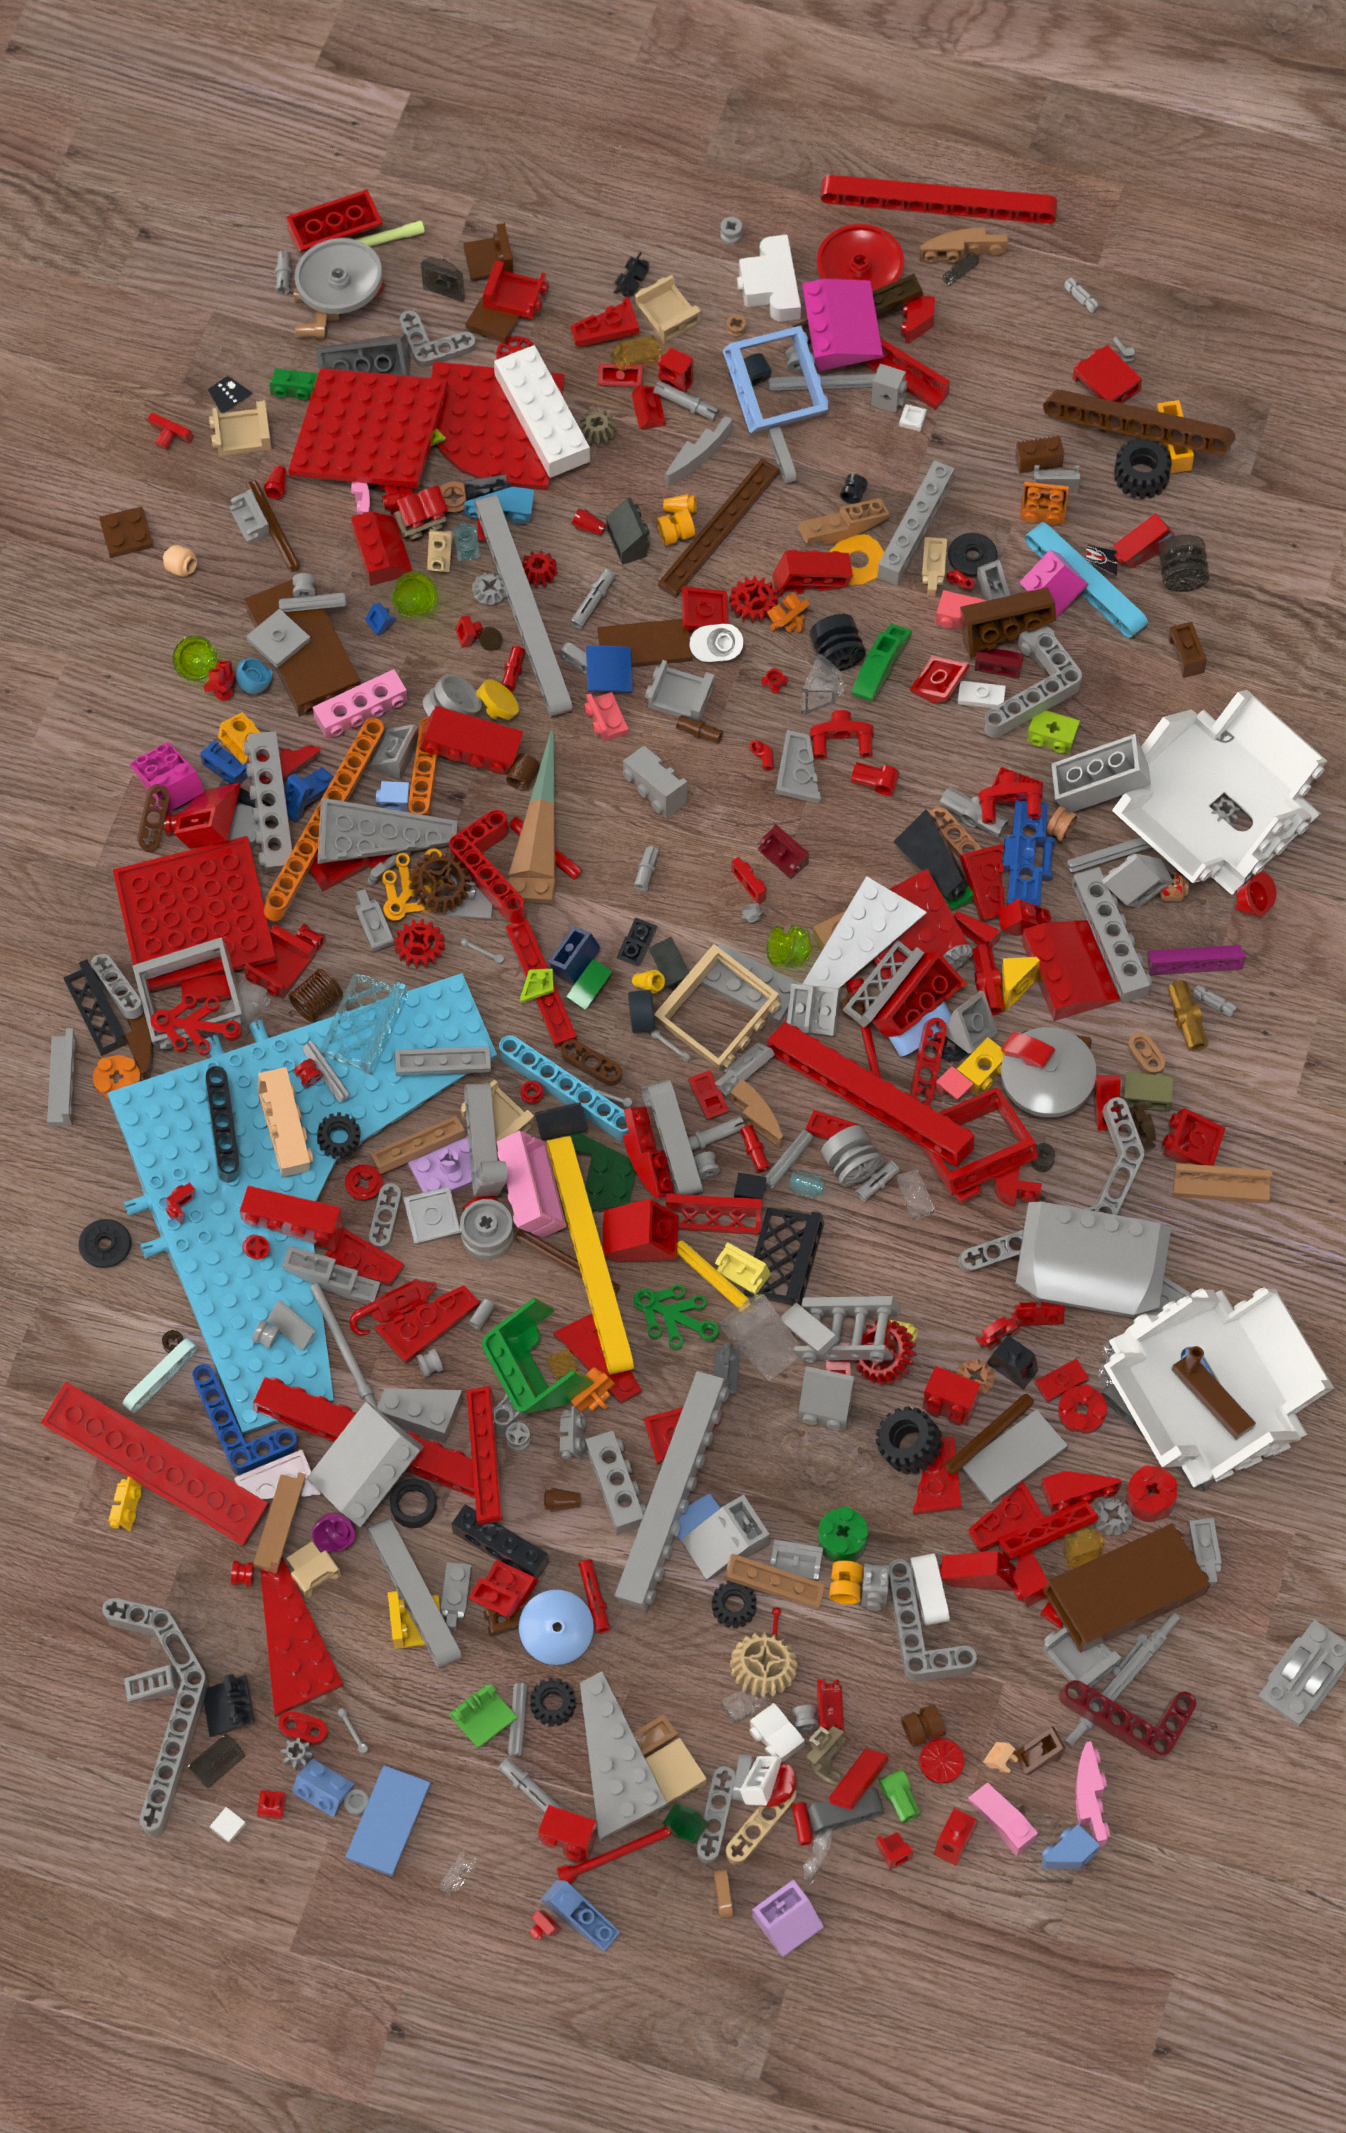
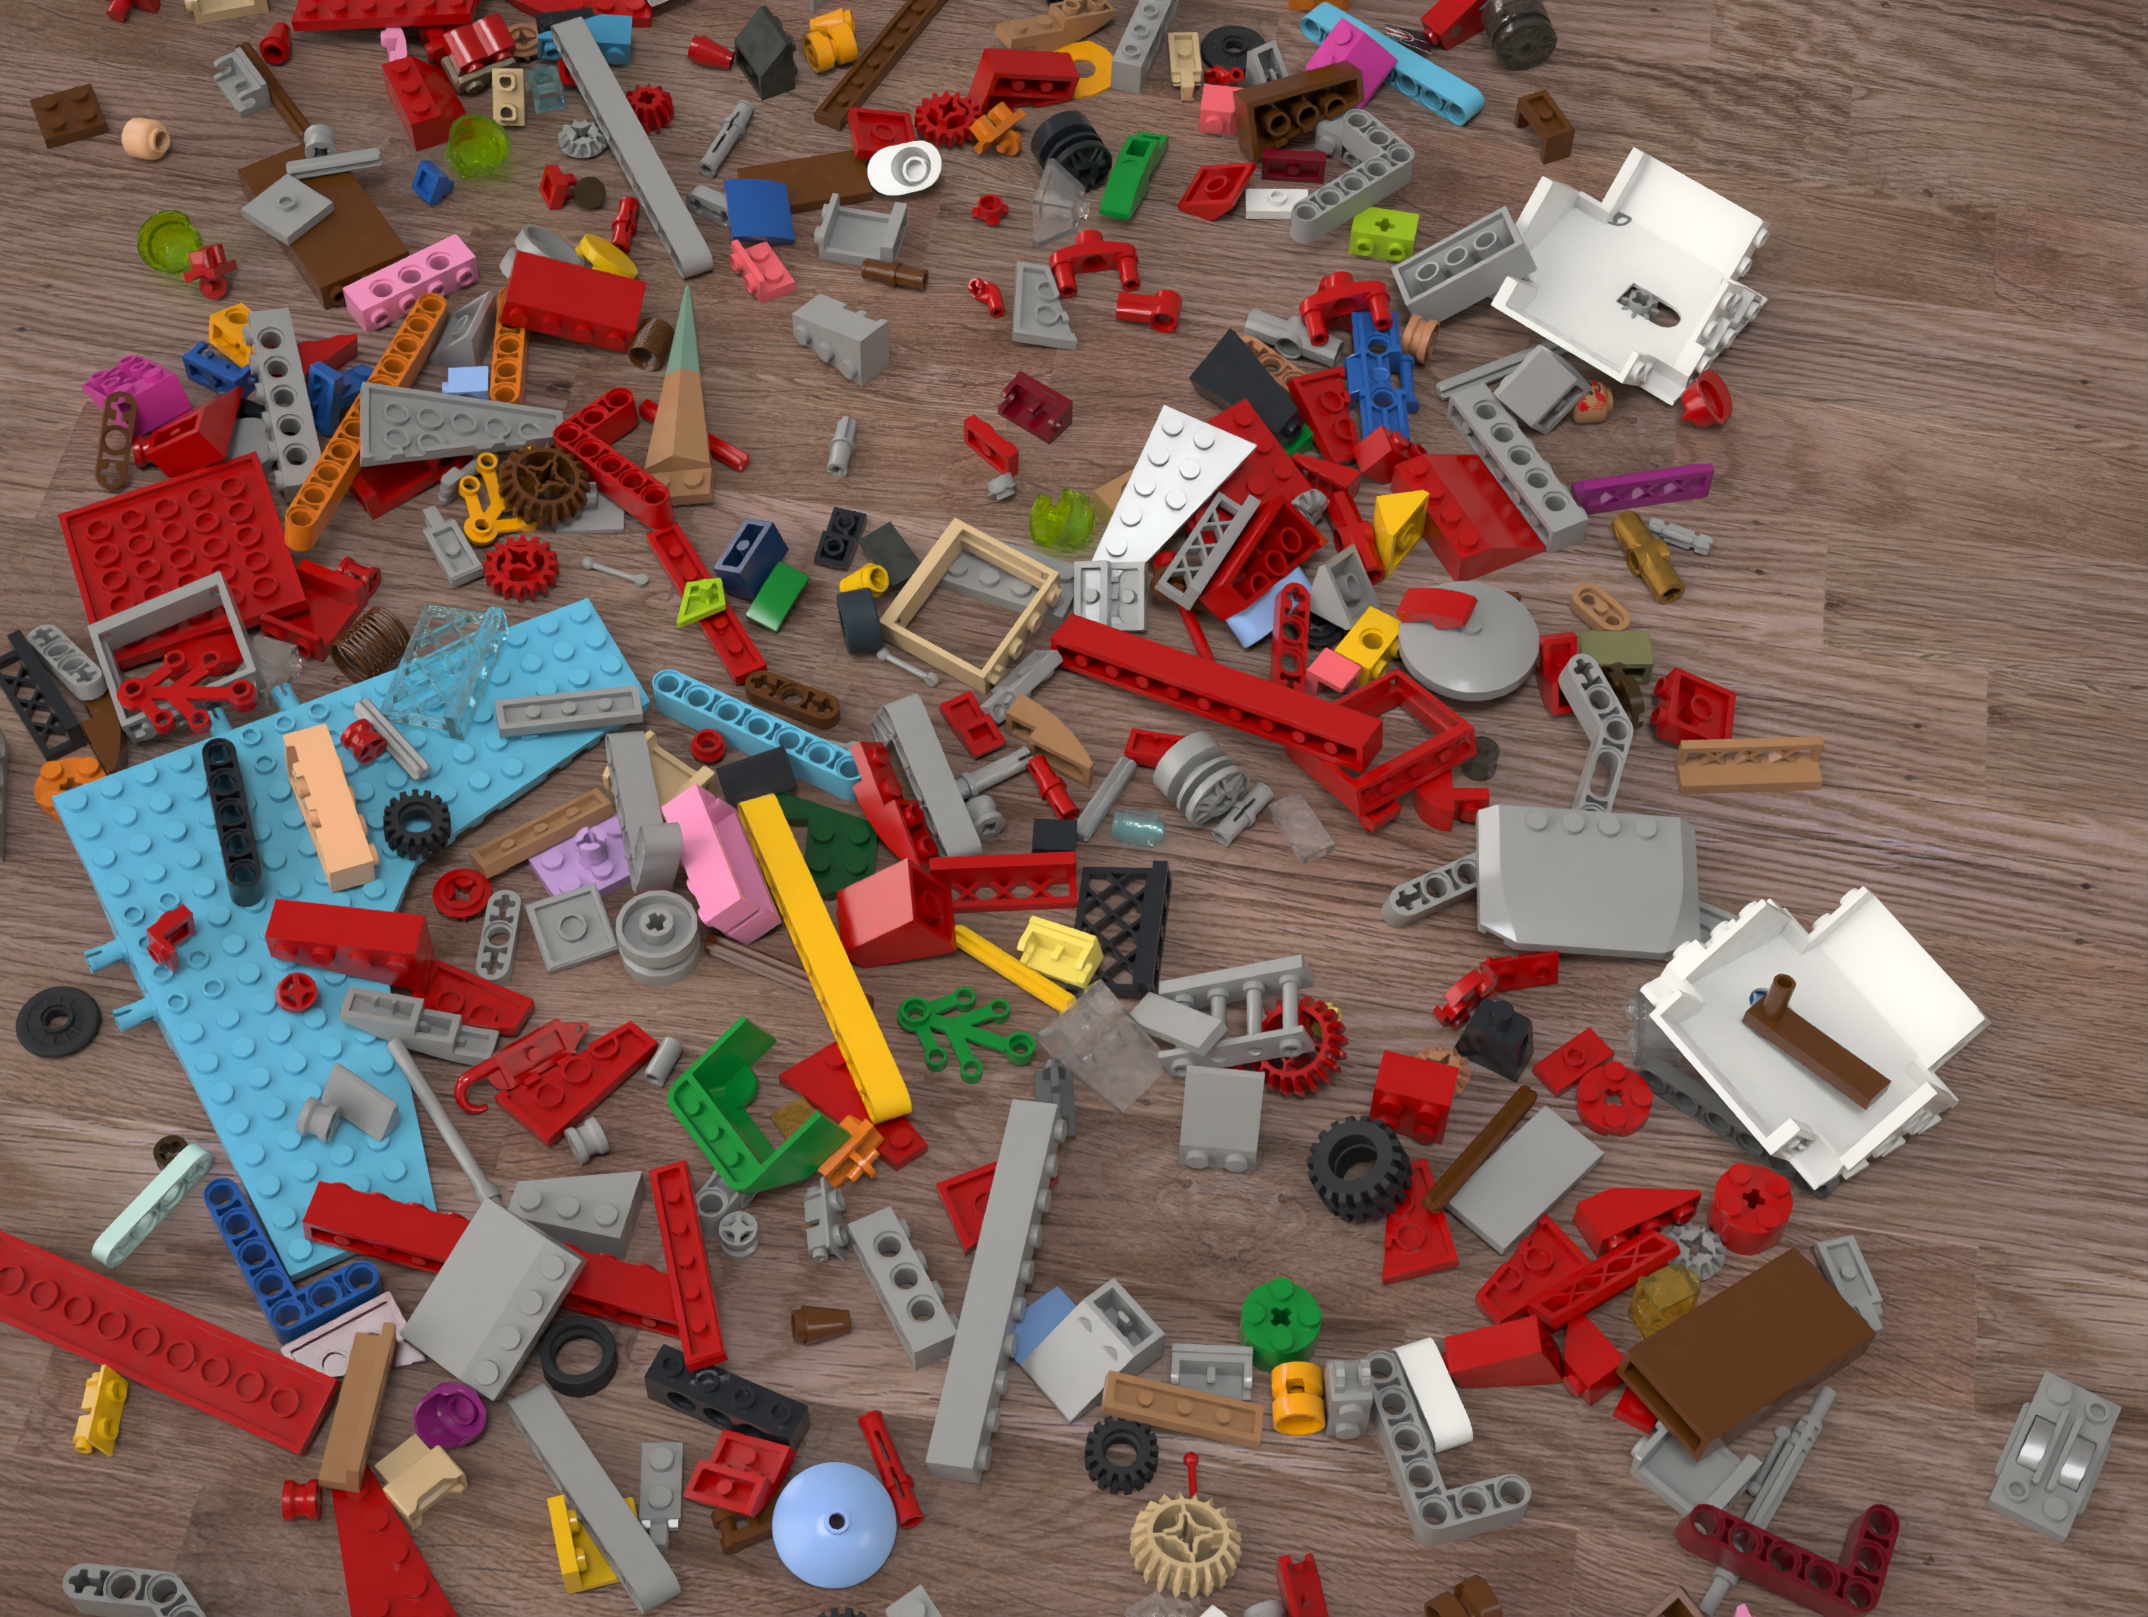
camera: 10 degrees left, 10 degrees down
dark azure hair [236,658,272,694] -> none

